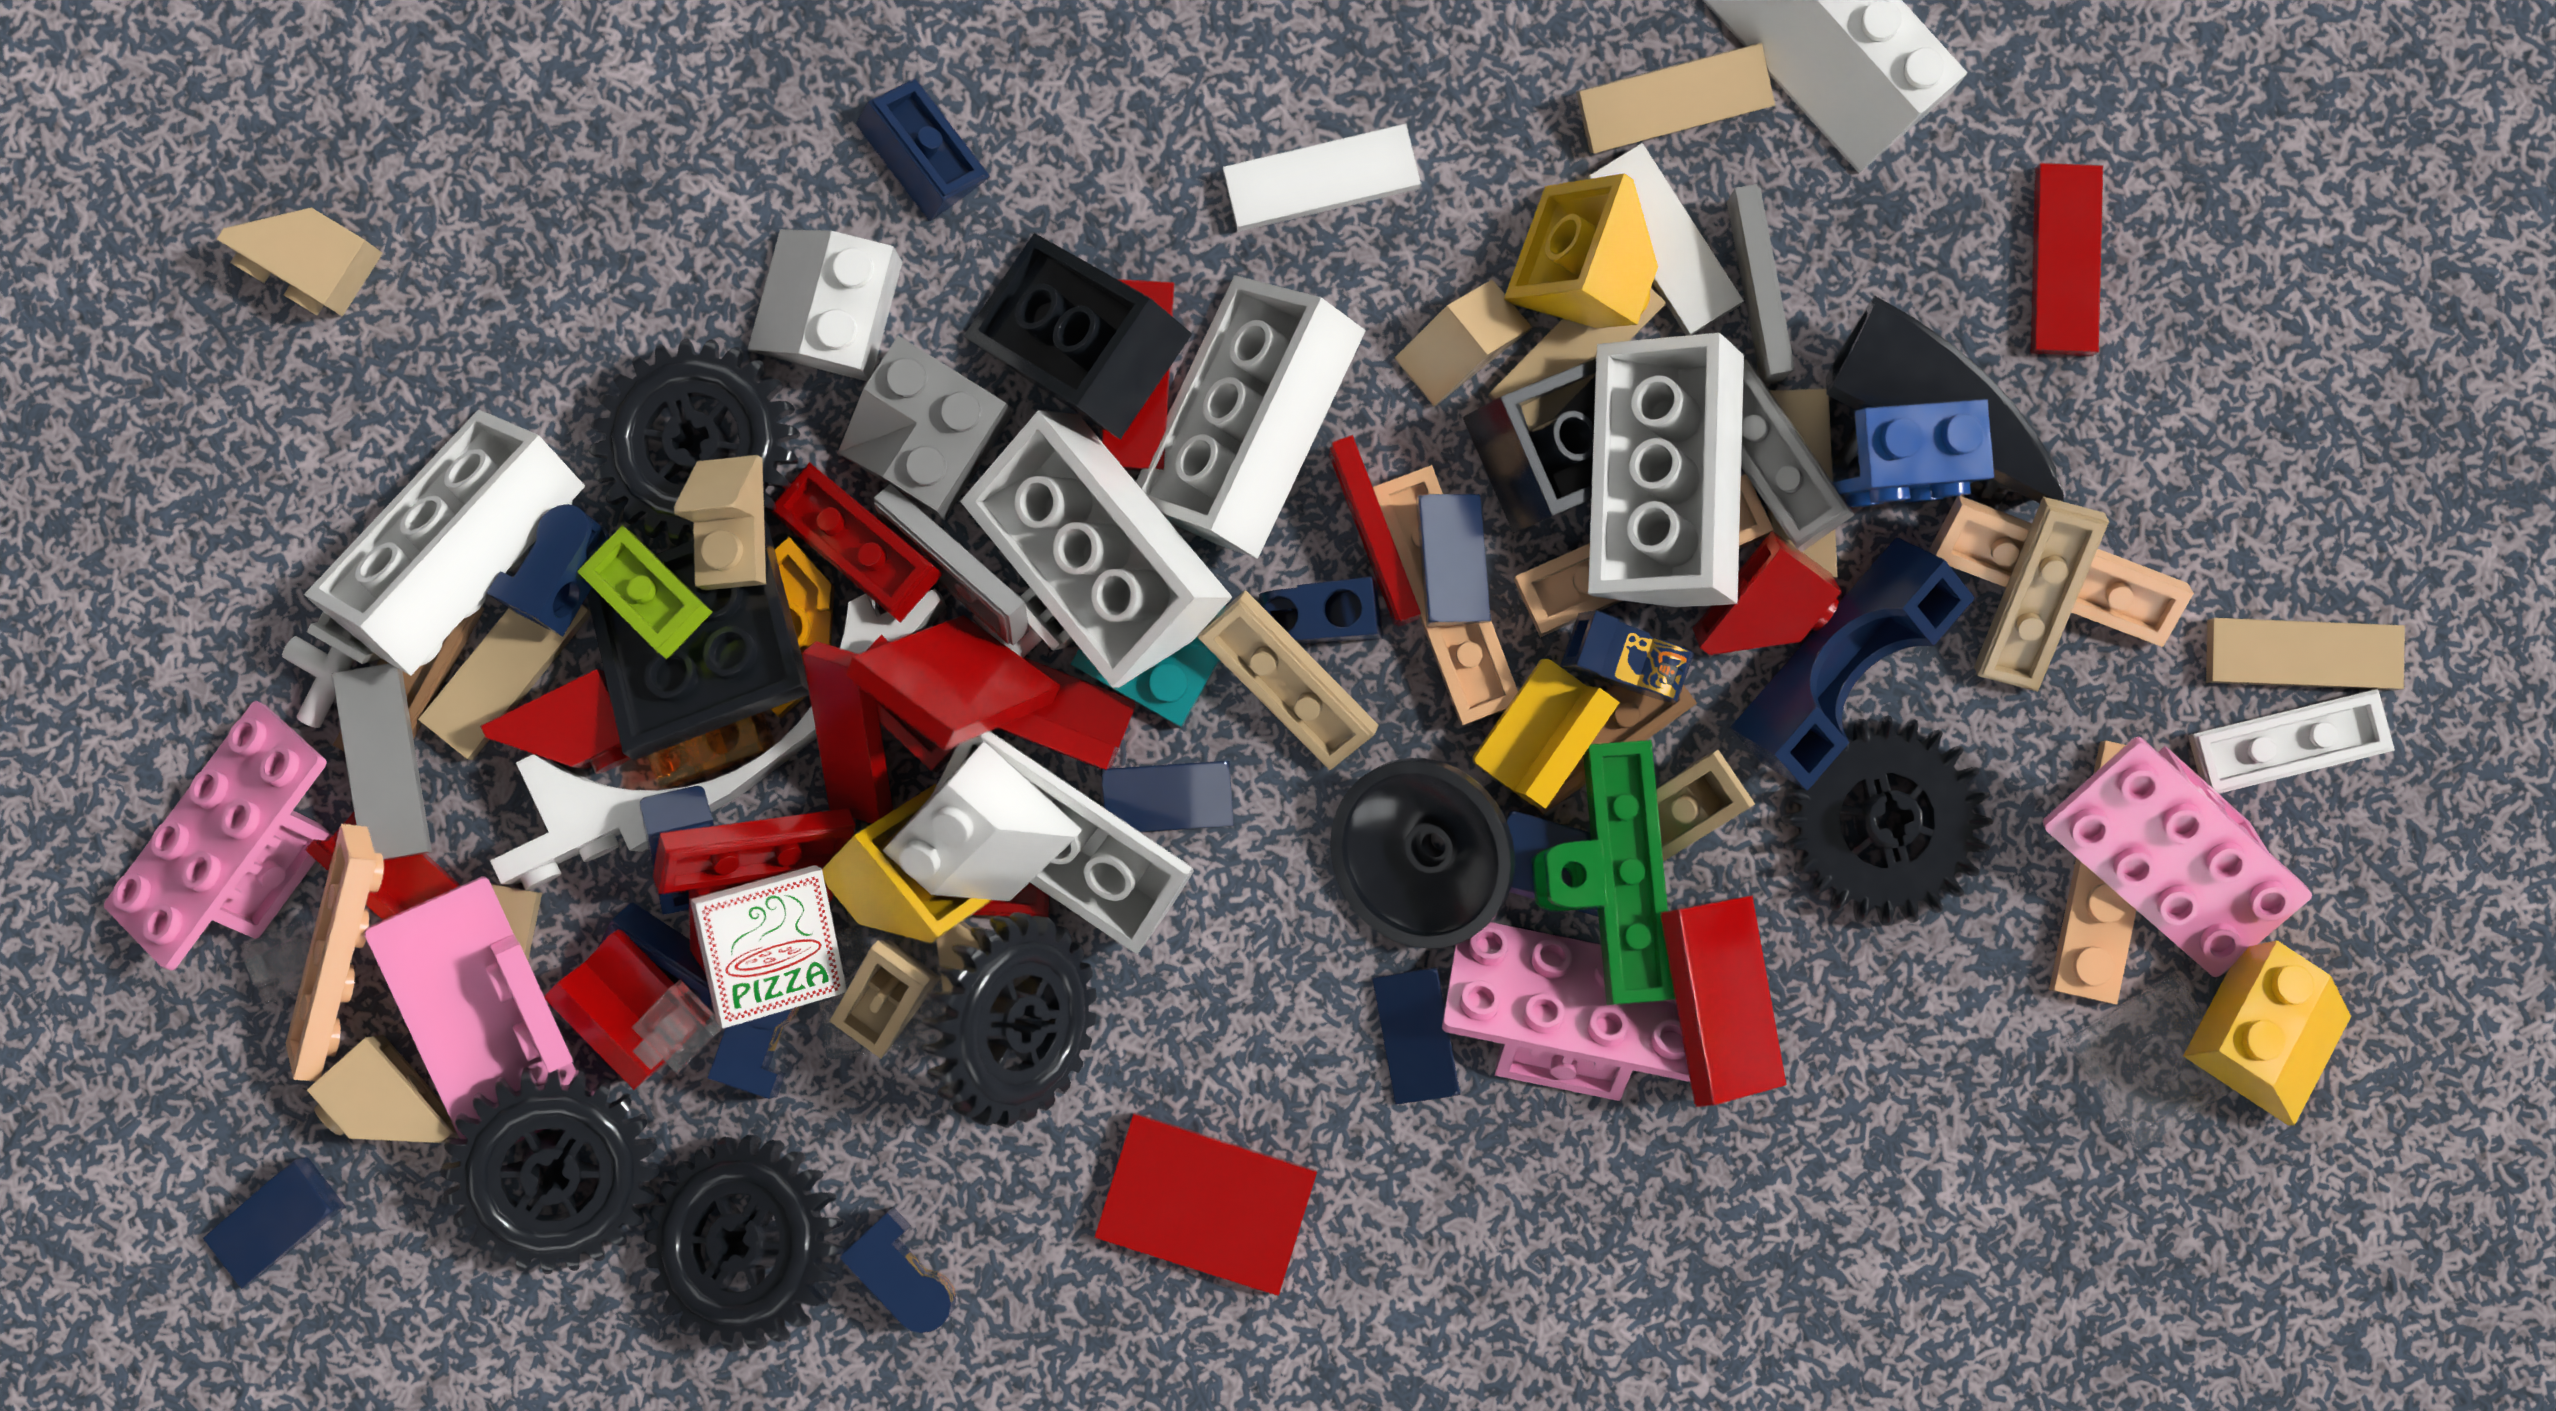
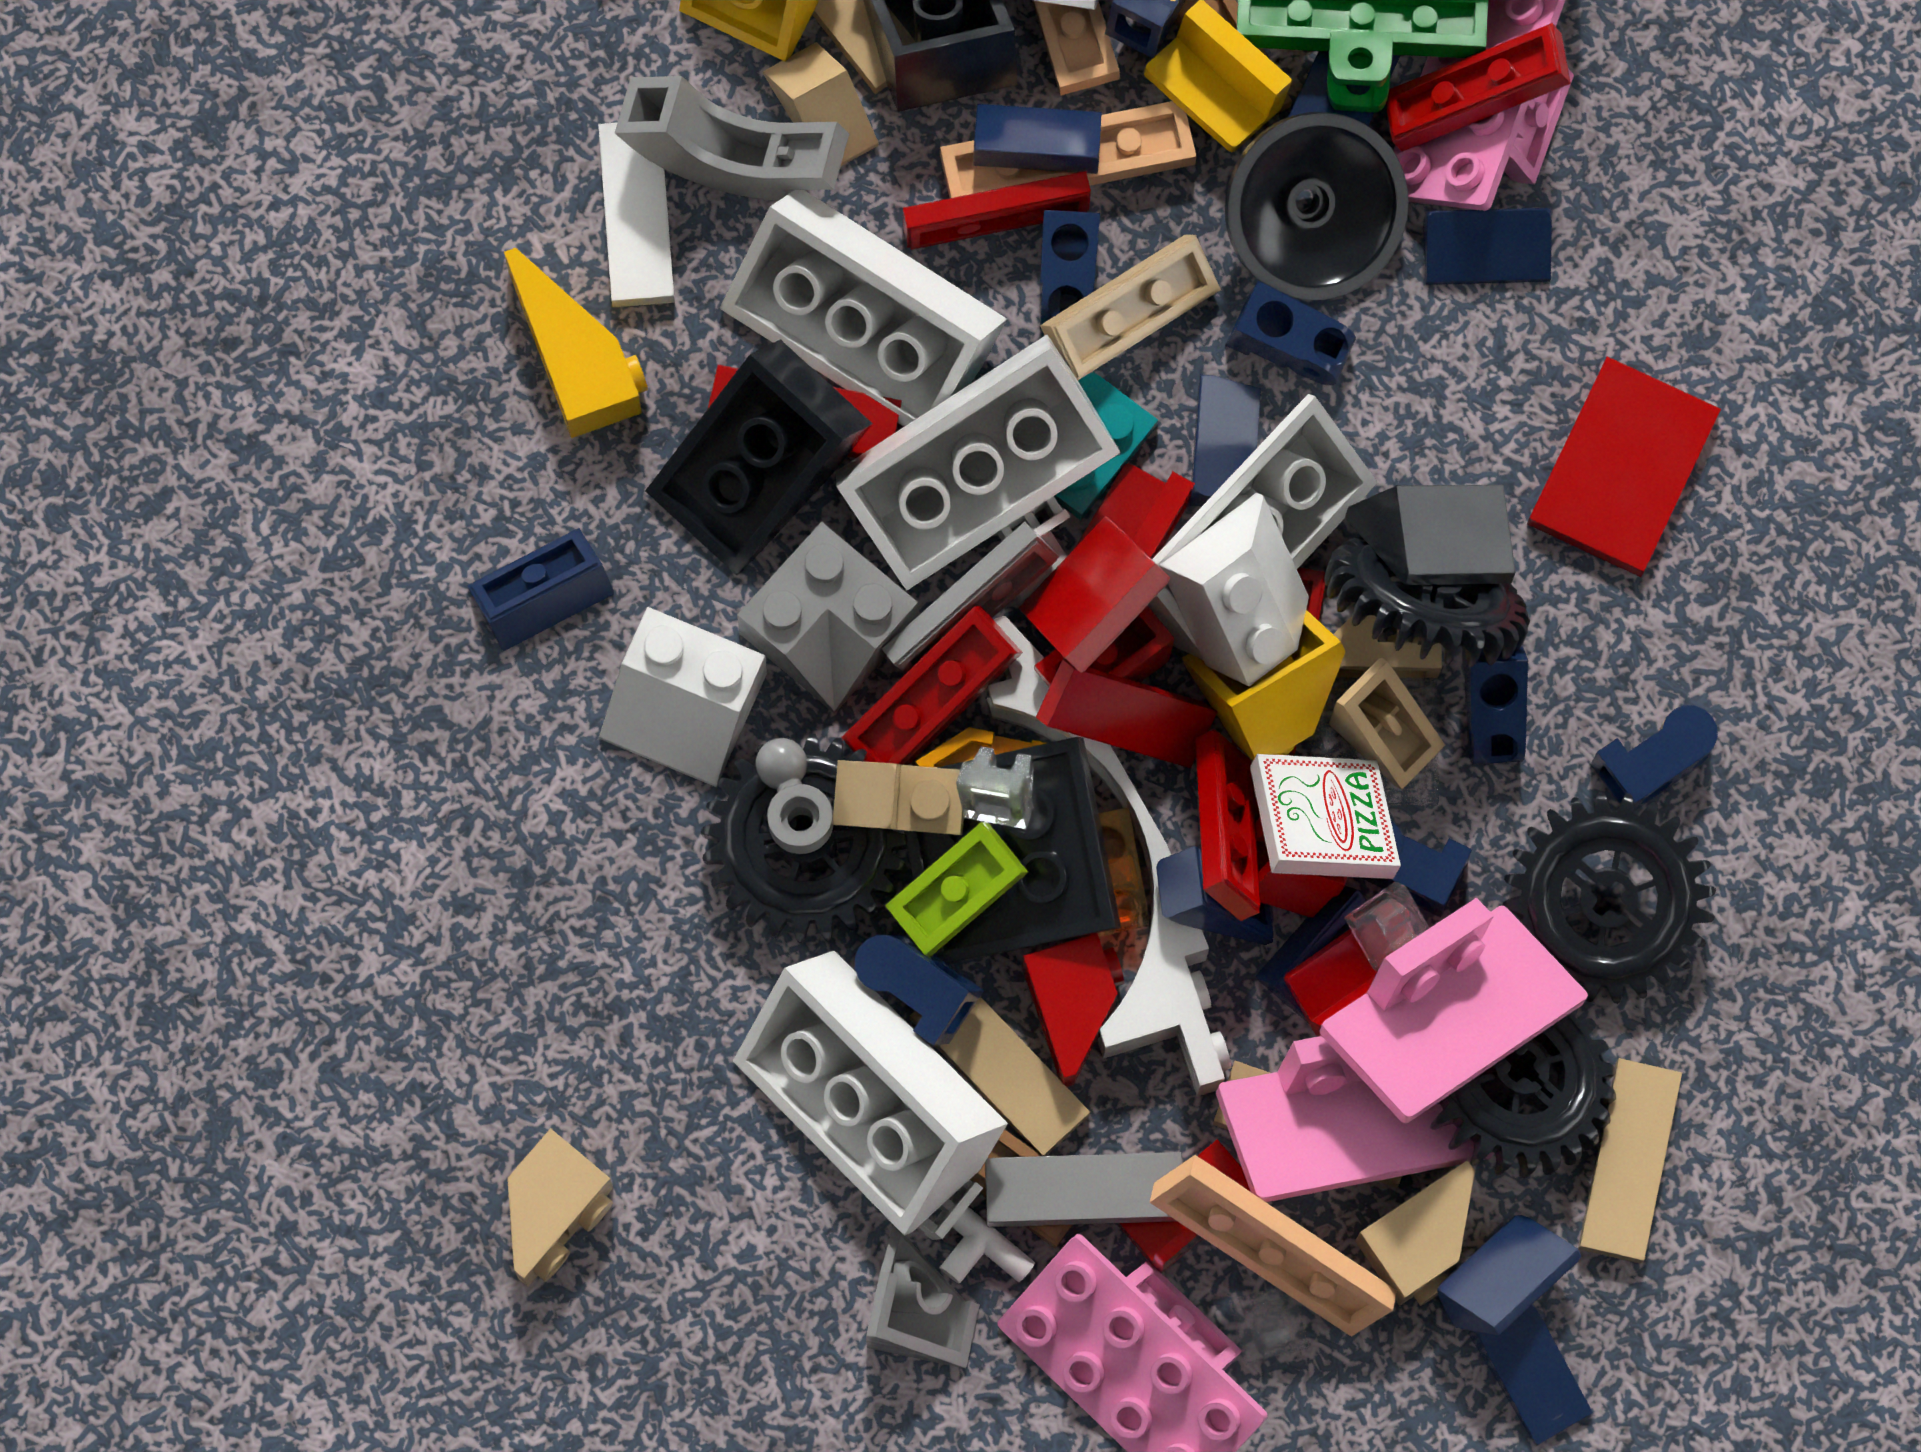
camera: 85 degrees left, 10 degrees down
none -> yellow slope [504,248,648,438]
none -> light grey arch [615,76,849,201]
none -> light grey plate [756,738,833,854]
none -> light grey slope [866,1225,980,1368]
none -> clear tile [956,746,1034,829]
none -> dark blue leg [1225,281,1356,385]
none -> bright pink bracket [1319,898,1588,1123]
none -> slope [1345,485,1516,585]
none -> red tile [1386,23,1571,152]
none -> dark blue slope [1437,1215,1582,1335]
none -> dark blue leg [1462,646,1528,765]
none -> tan tile [1578,1058,1682,1264]

